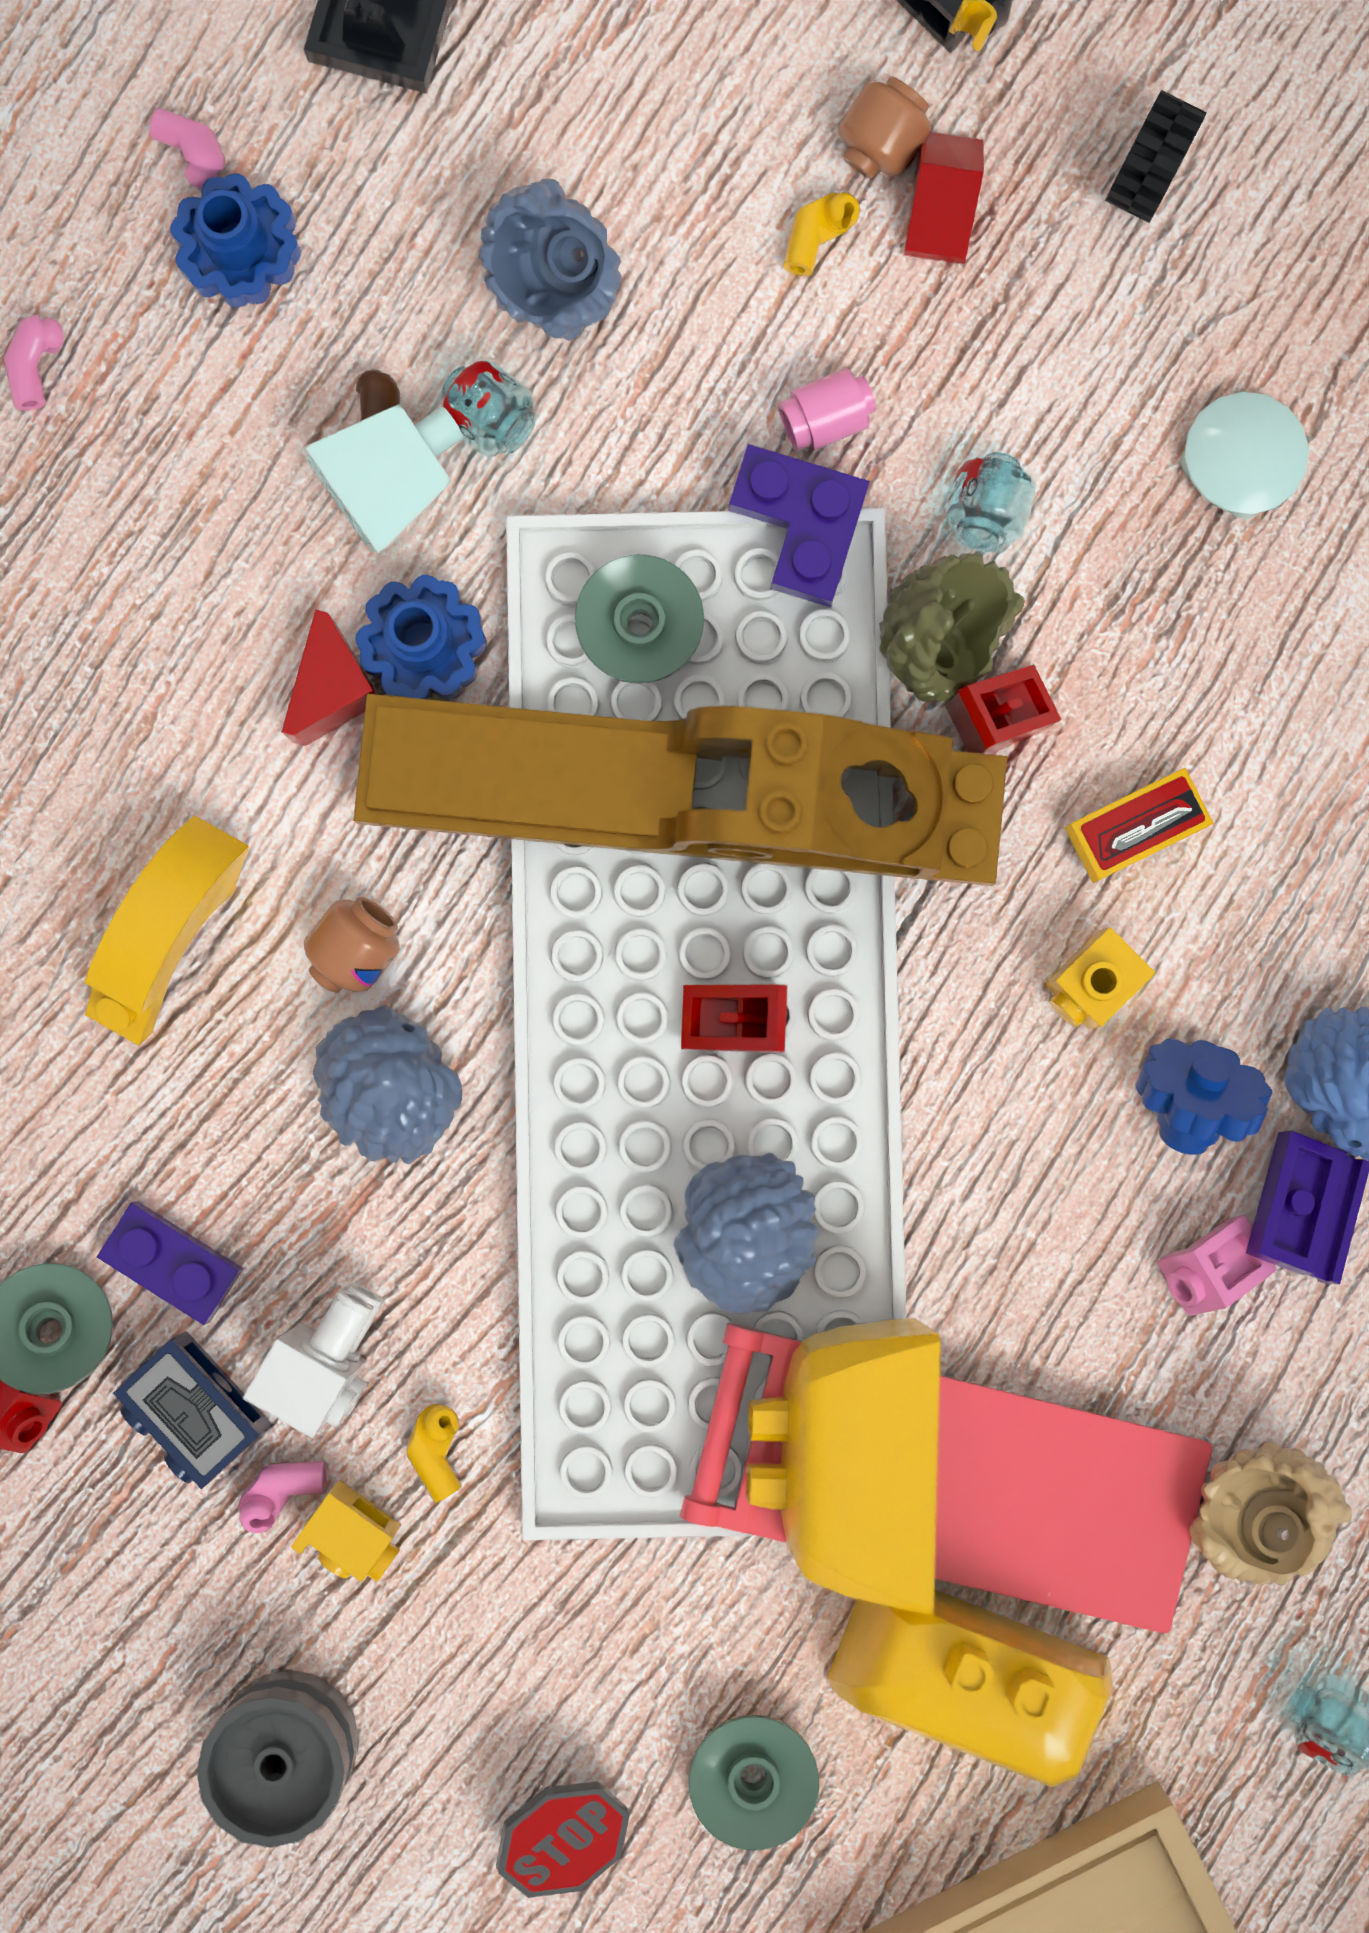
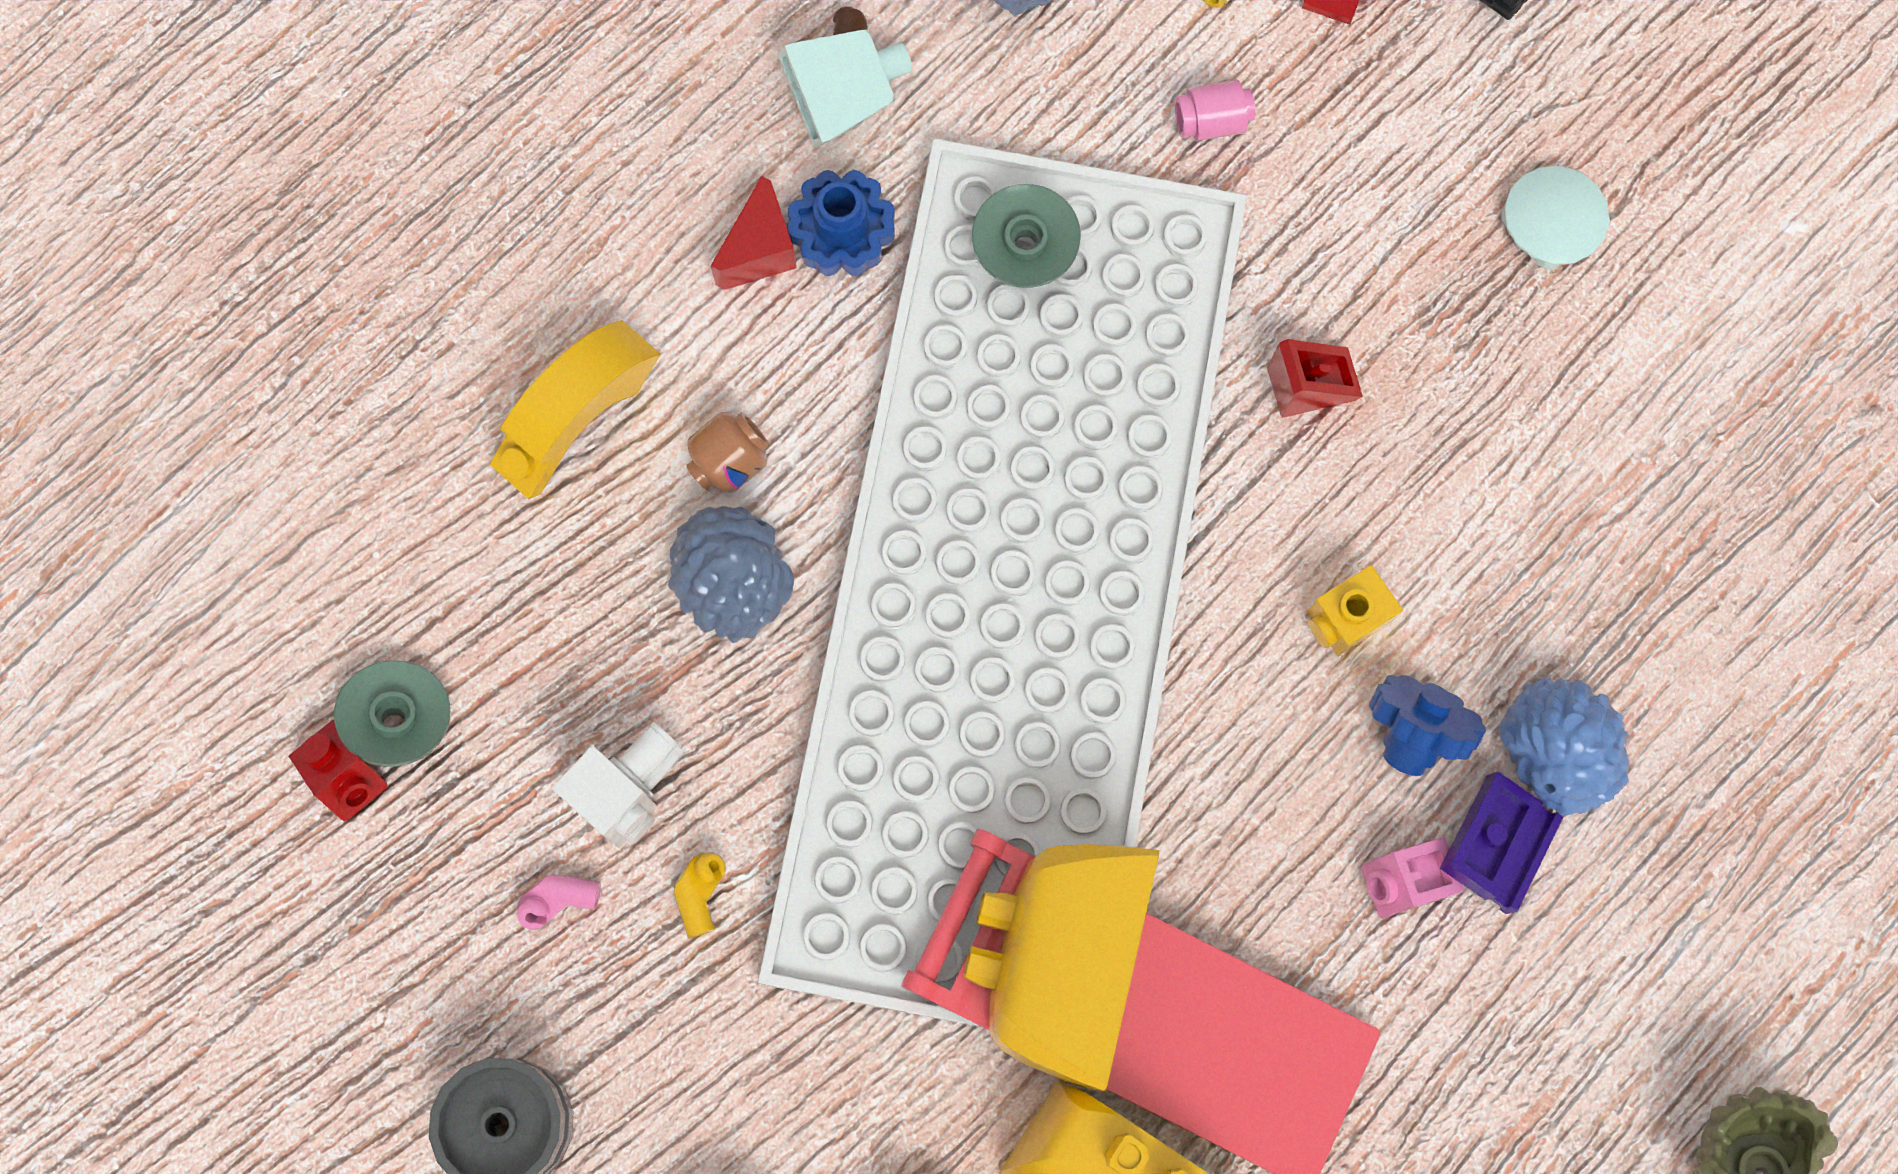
camera: 10 degrees right, 10 degrees down
dark purple plate [97,1201,244,1325] -> none
brick [113,1331,272,1490] -> none
yellow brick [290,1480,402,1583] -> none
pearl gold piece [353,694,1007,886] -> none
clear light blue head [442,359,536,457] -> none
sand blue hair [673,1153,819,1314] -> none
red slope [681,984,788,1053] -> none
dark purple plate [729,444,870,608] -> none
olive hair [879,552,1025,702] -> none
clear light blue head [946,452,1036,552] -> none
slope [1064,767,1214,883] -> none
tan hair [1189,1442,1352,1586] -> none

